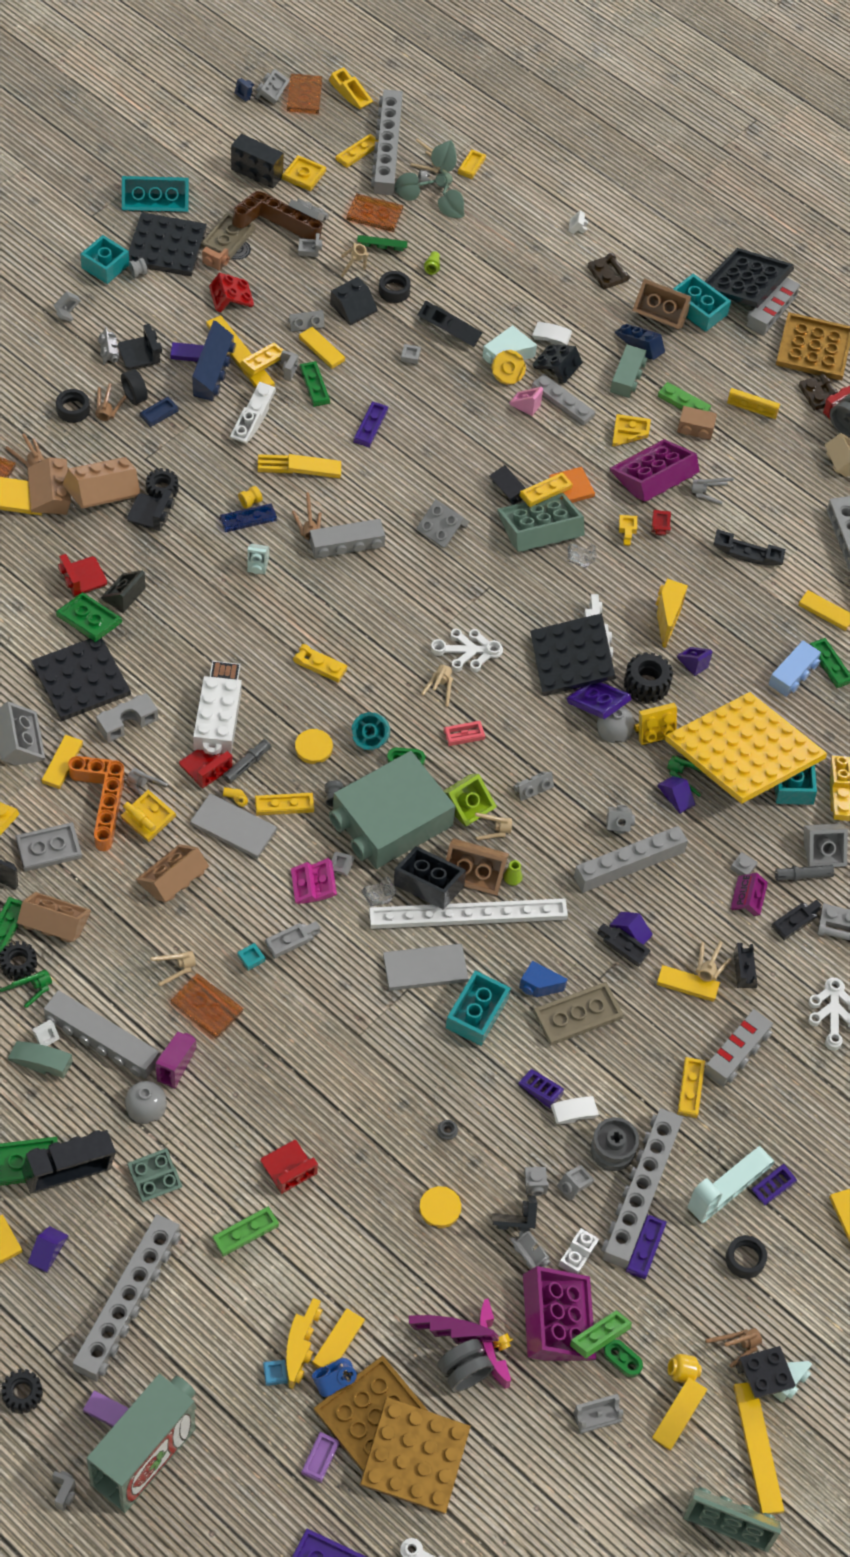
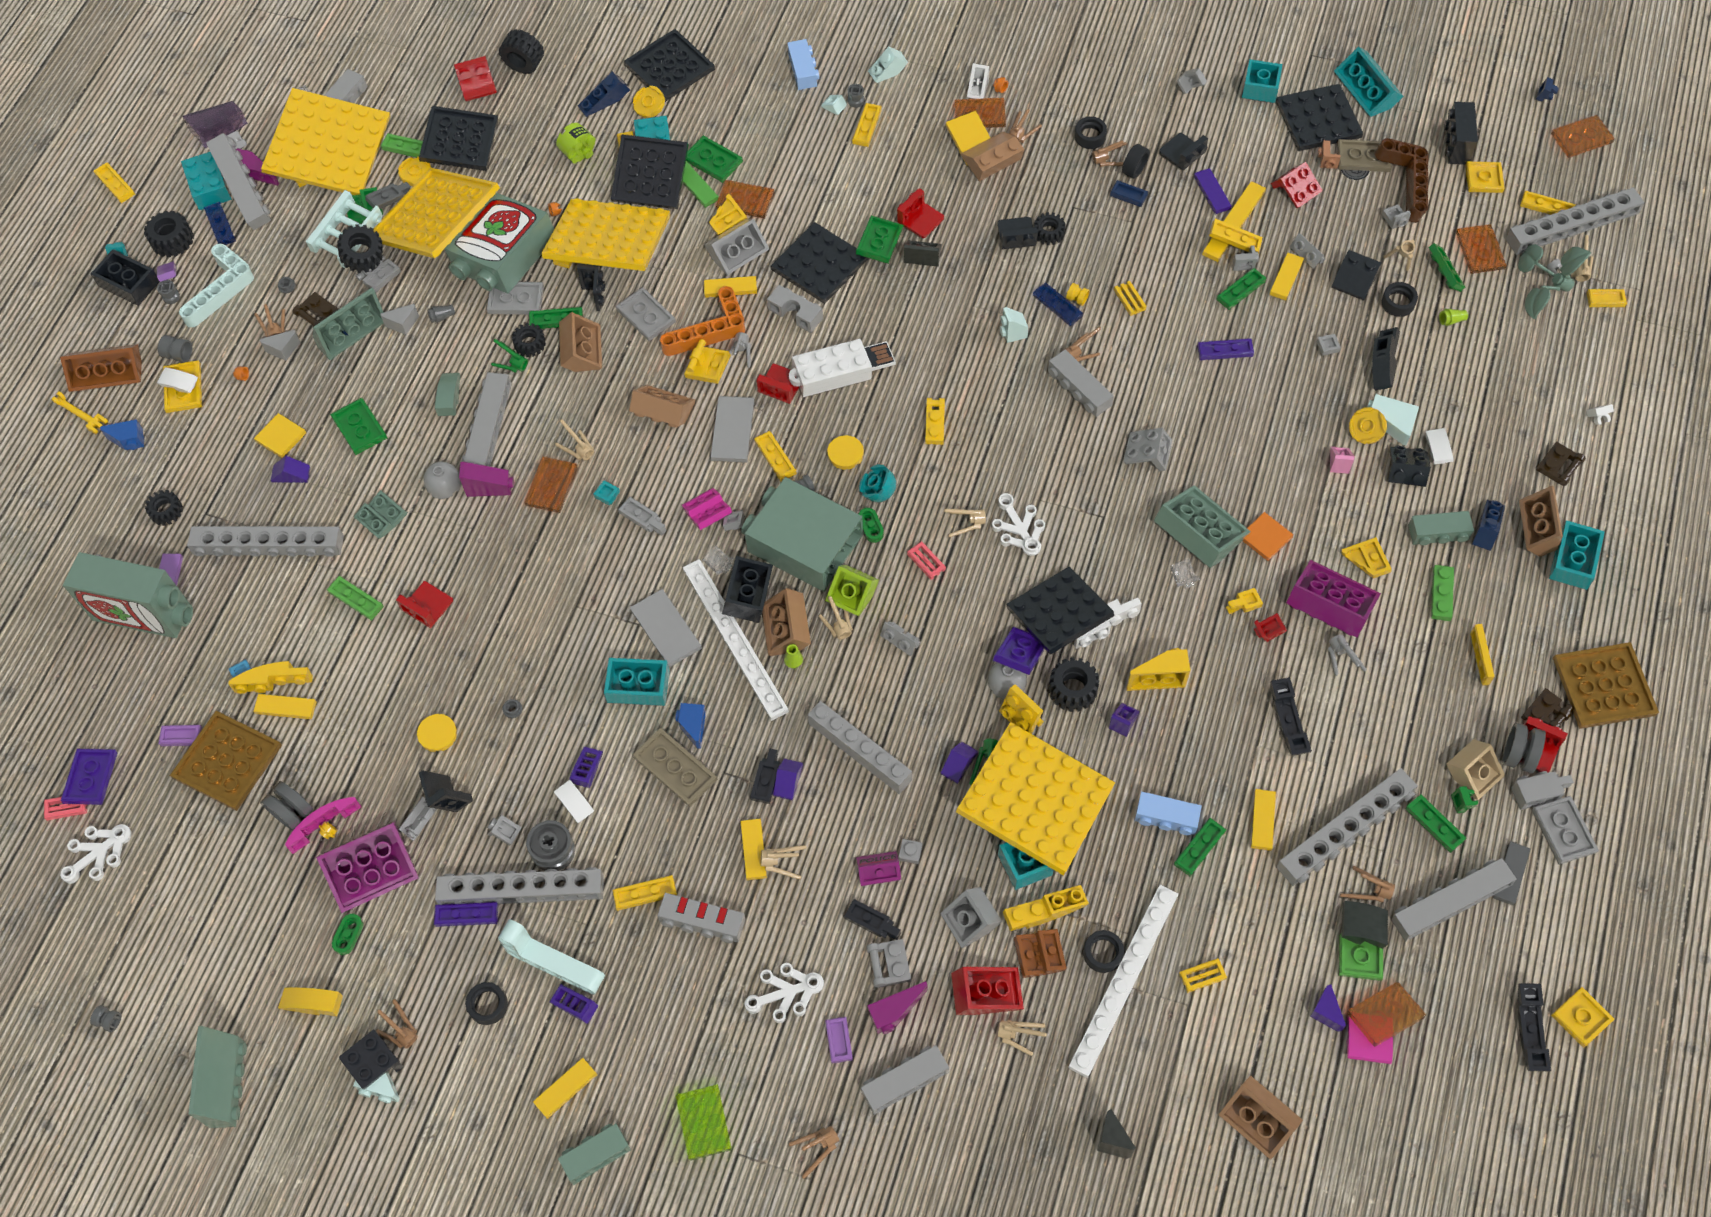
camera: 75 degrees right, 5 degrees up
black piece [22,1130,116,1194] -> none
white tile [33,1020,60,1046] -> none
medium nougat slope [62,457,140,509] -> none
light grey hinge [98,327,119,365] -> none
light grey wheel [129,258,148,278] -> none
dark blue slope [192,320,236,401] -> none
dark grey pin [222,739,272,784] -> none
yellow arm [223,787,248,807] -> none
white slope [230,382,276,444] -> none
light grey bracket [255,69,290,104] -> none
yellow tile [288,454,341,479] -> none
light grey plate [289,198,329,221] -> none
blue piece [312,1358,357,1397] -> none
yellow slope [329,67,373,109] -> none
pearl gold plate [359,1397,471,1514] -> none
magenta slope [409,1315,499,1344] -> none
black hinge [489,465,526,505] -> none
yellow tile [519,472,573,507] -> none
light grey bracket [524,1167,549,1196] -> none
light grey plate [532,374,596,426] -> none
white slope [558,1228,599,1274] -> none
bright green plate [570,1310,632,1358] -> none
light grey hinge [574,1394,623,1434] -> none
light grey brick [606,805,635,834] -> none
yellow head [667,1354,702,1384] -> none
medium nougat brick [677,406,717,440] -> none
black plate [705,248,794,308] -> none
black hinge [733,943,758,988] -> none
yellow tile [733,1382,784,1515] -> none
light grey brick [747,278,800,336] -> none
dark grey pin [775,864,834,881] -> none

